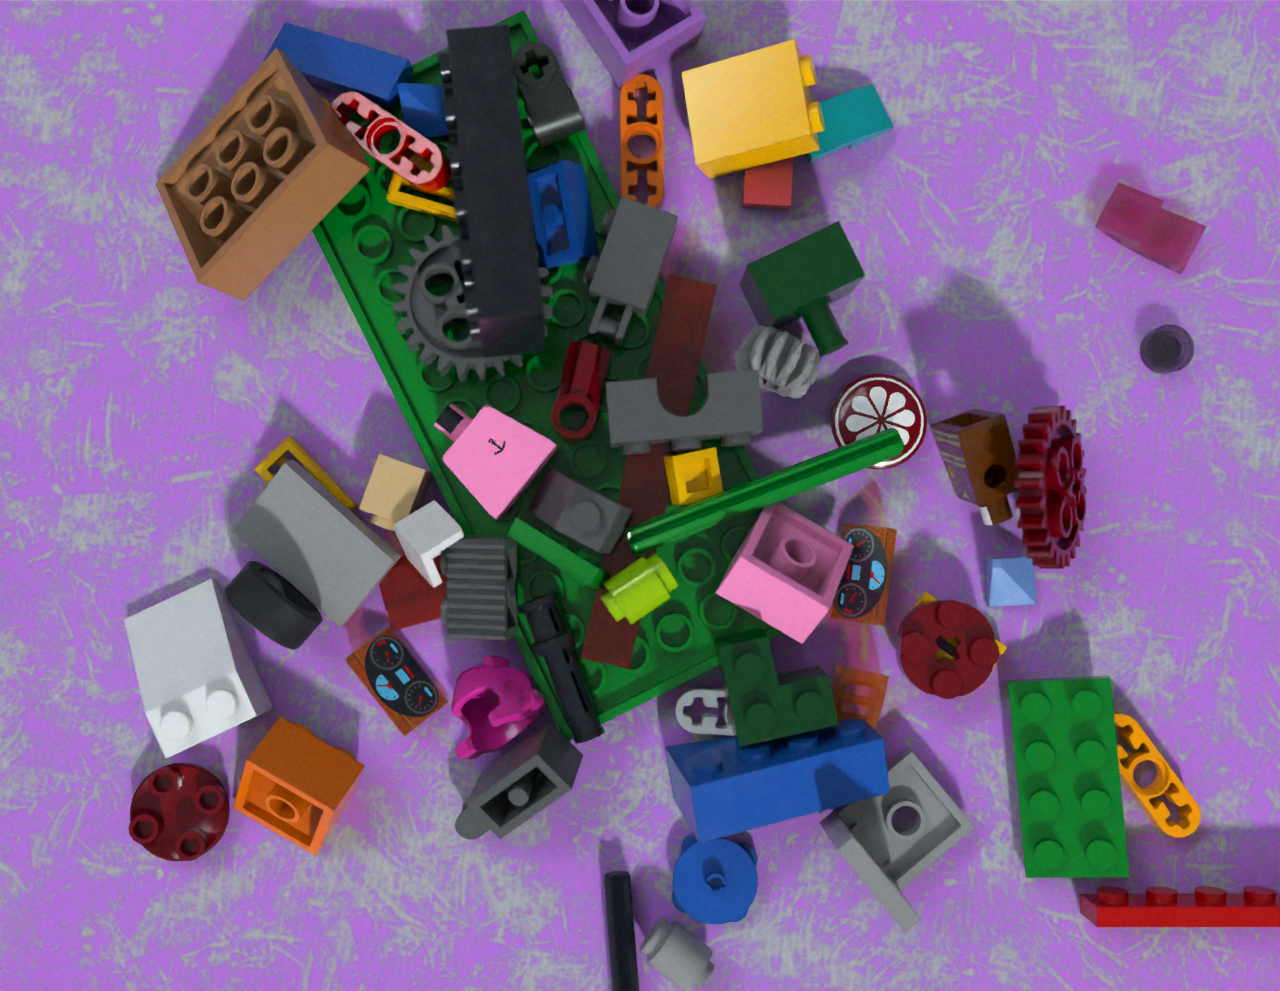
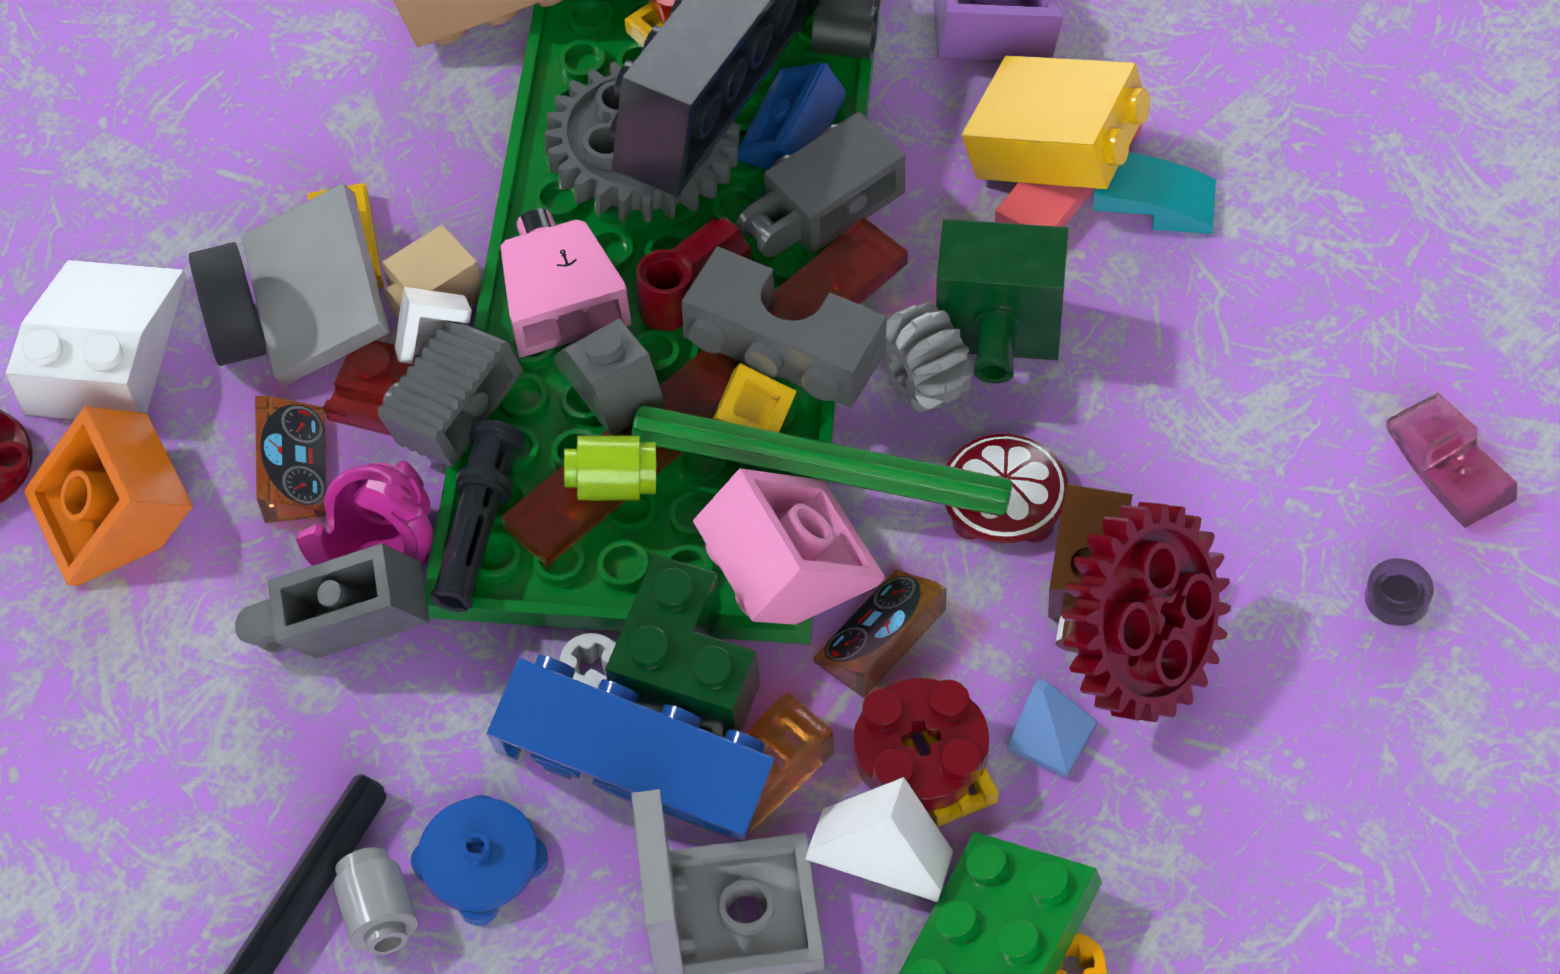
camera: 35 degrees right, 30 degrees down
green tile [508,518,611,590] -> none
orange beam [620,74,664,209] -> none
none -> white slope [805,777,953,902]

